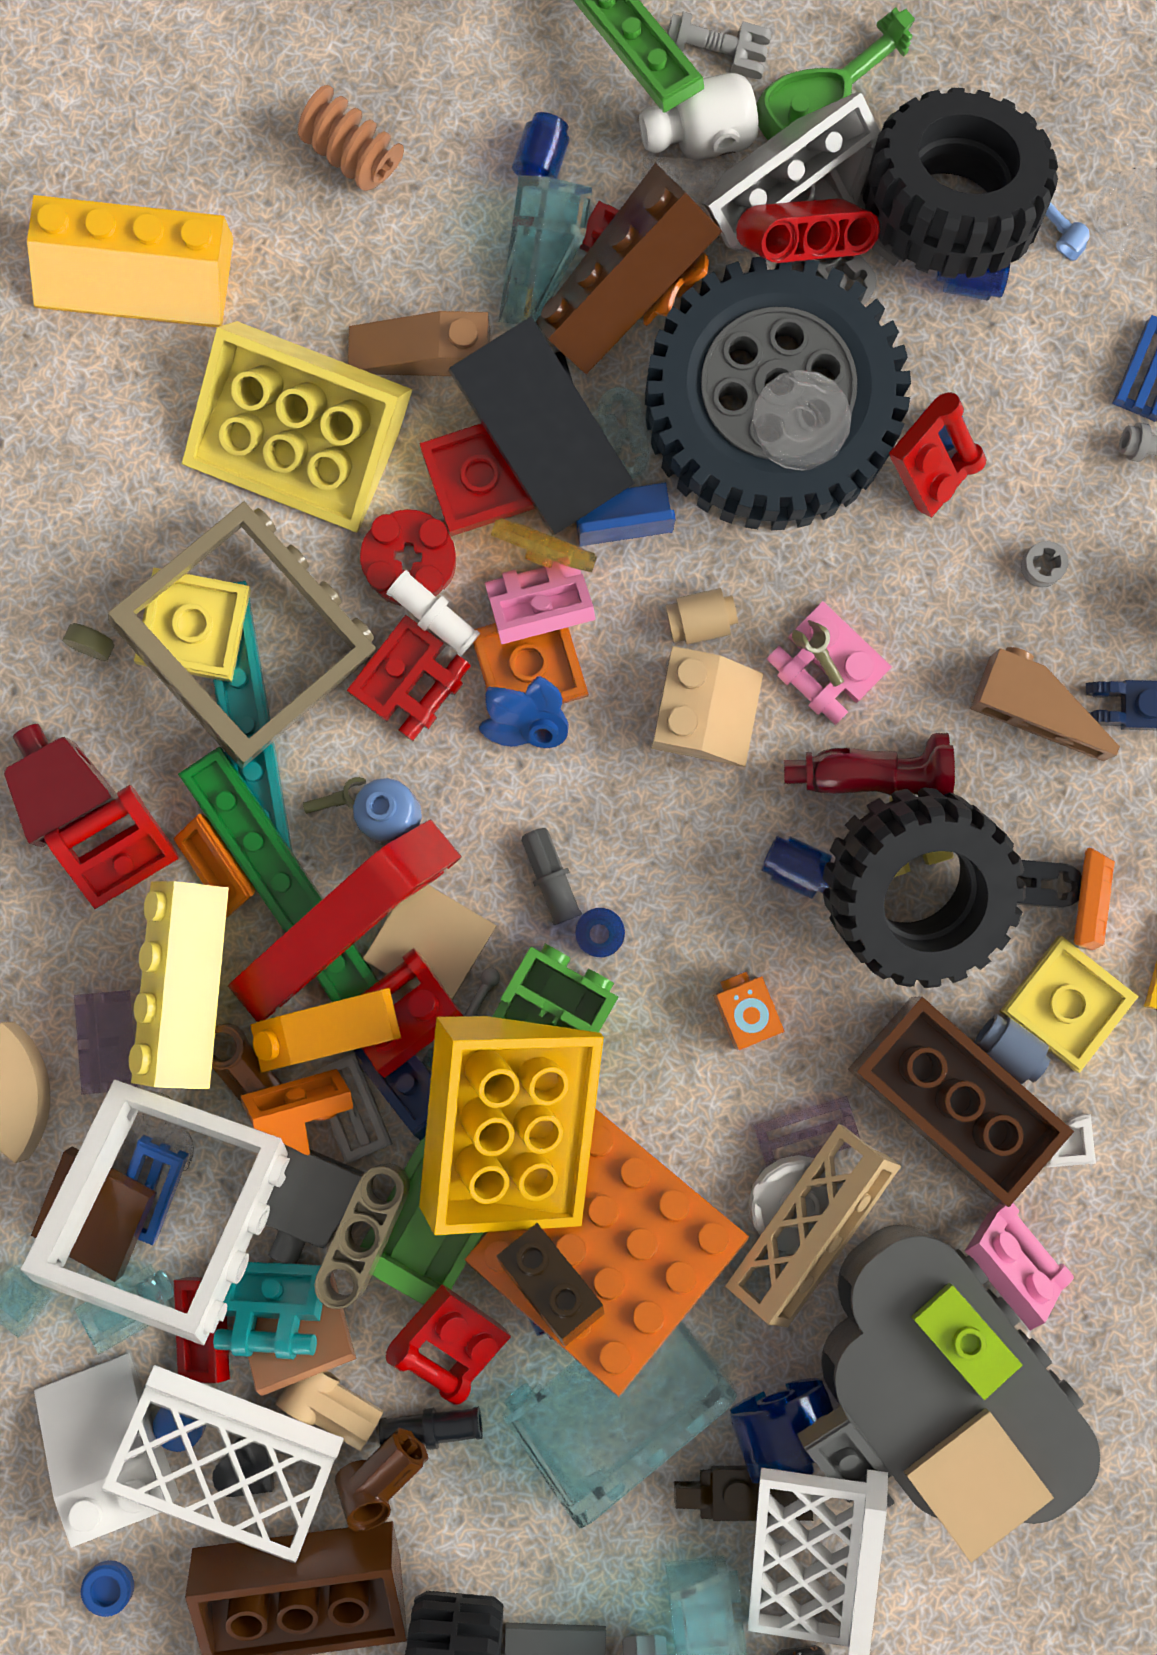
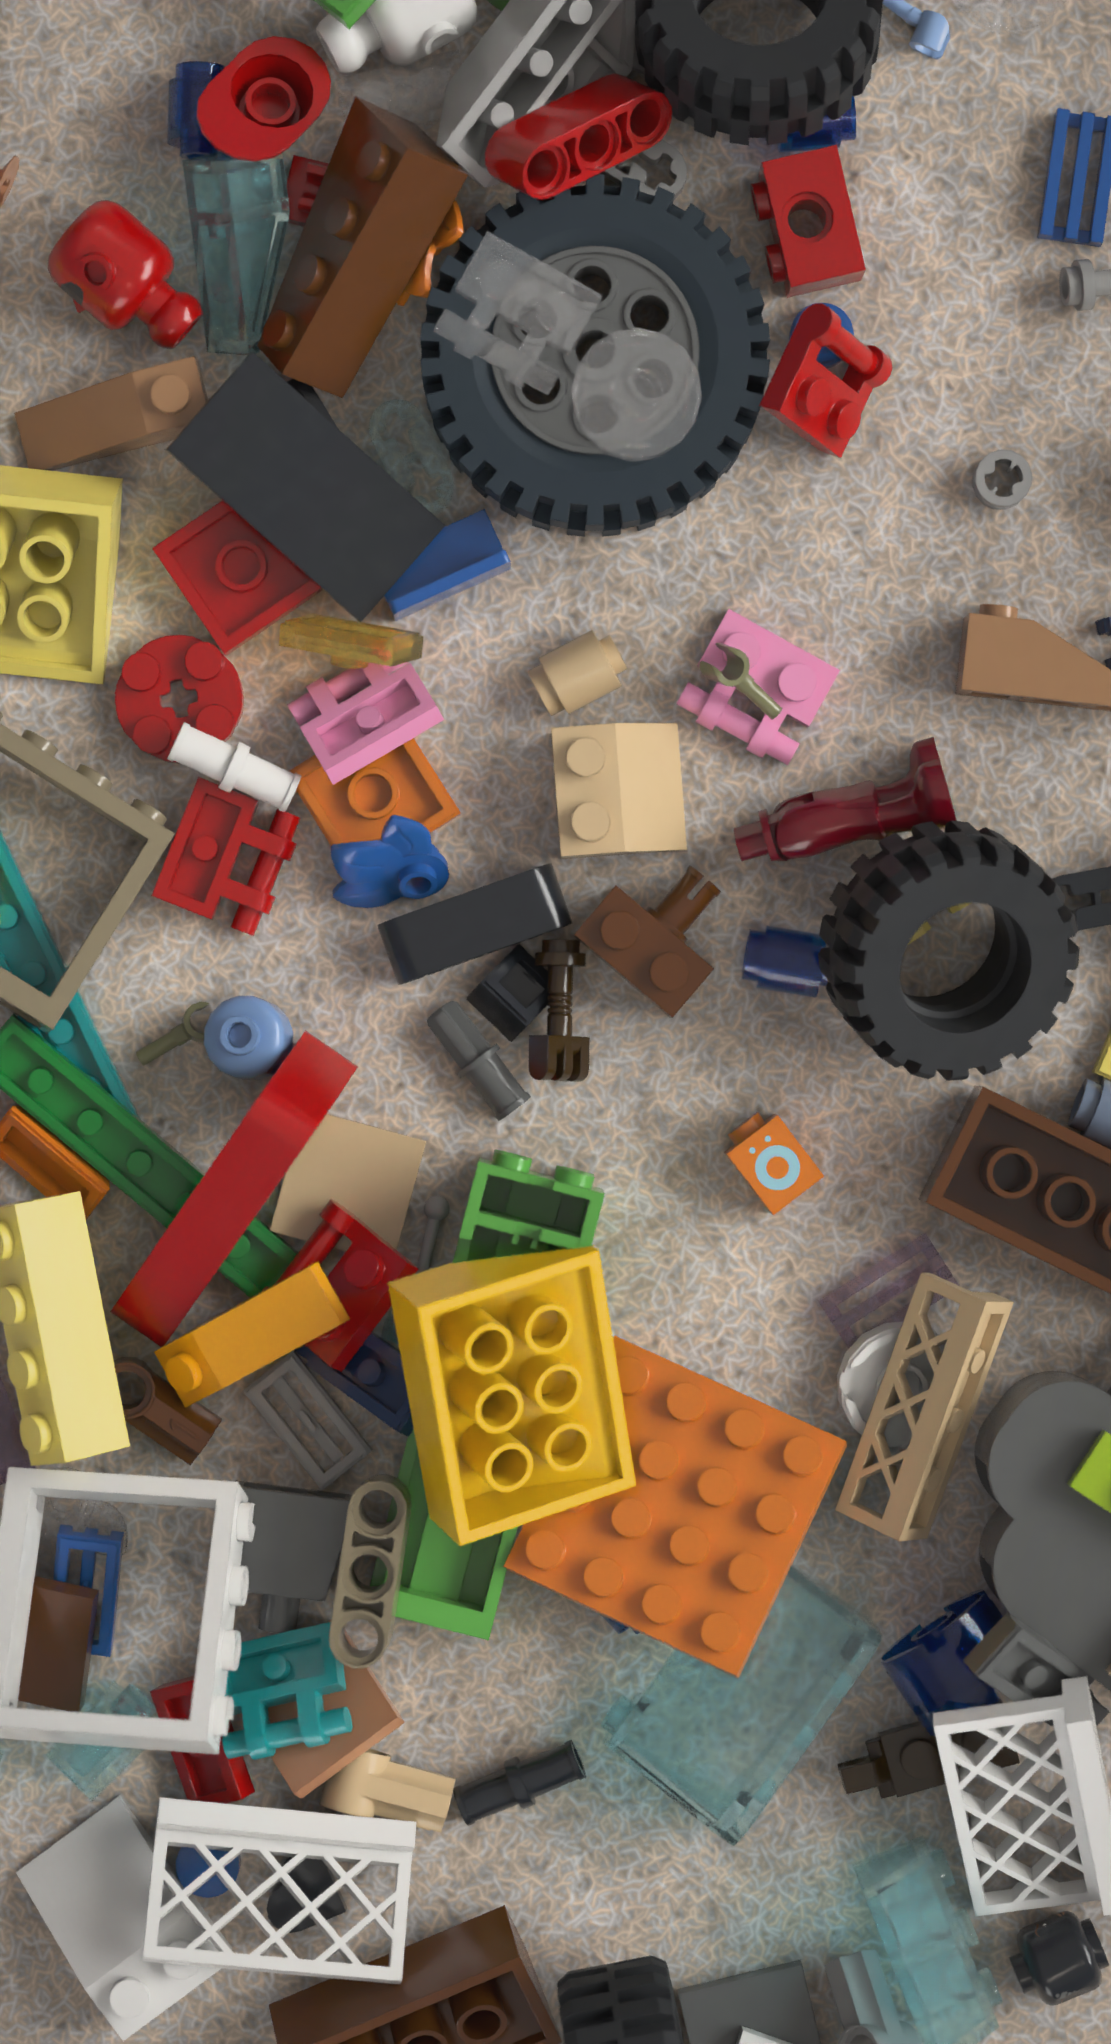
camera: 15 degrees left, 5 degrees up
orange slope [241,1069,353,1156] -> none
reddish brown piece [334,1428,429,1531] -> none
red plate [386,1284,511,1405] -> none
dark brown brick [496,1223,605,1347] -> none
clear blue brick [575,908,625,959] -> none
none -> red piece [48,200,203,349]
none -> red piece [196,36,331,162]
none -> black beam [377,863,573,985]
none -> clear plate [434,231,602,395]
none -> black slope [467,944,550,1042]
none -> dark brown hinge [528,939,590,1082]
none -> reddish brown brick [574,865,721,1018]
none -> red brick [750,145,866,298]

